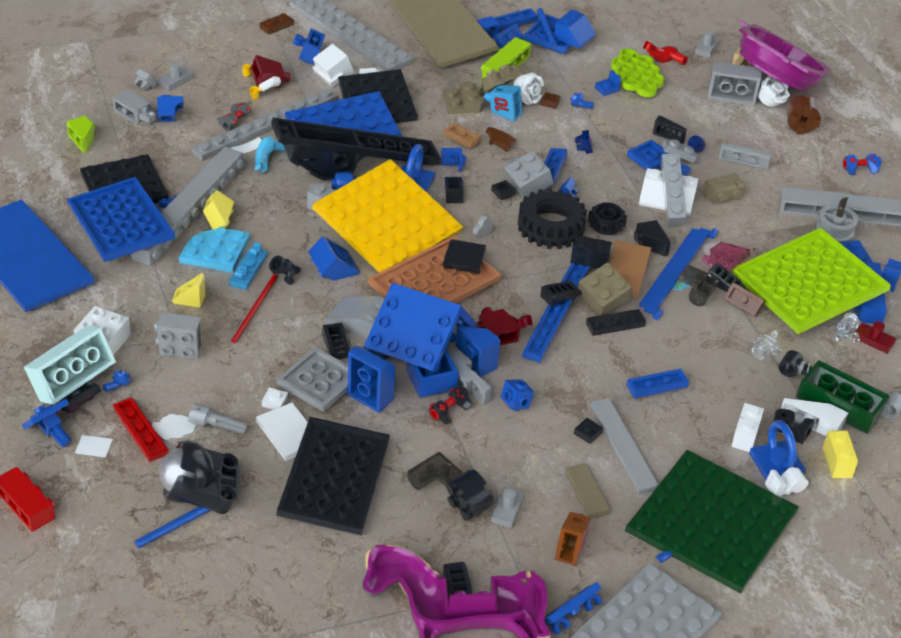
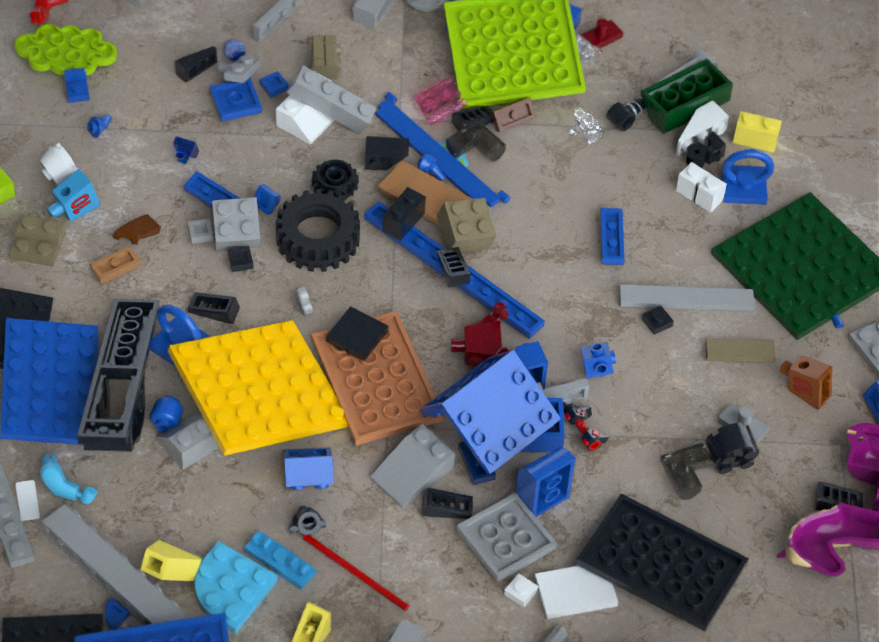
camera: 70 degrees left, 10 degrees up
blue bracket [441,148,466,171] -> none
dark tan plate [480,64,519,95] -> none
reddish brown tile [540,92,561,109] -> none
black plate [586,309,646,336] -> none
white leg [765,467,809,497] -> none
none -> blue plate [418,154,446,181]

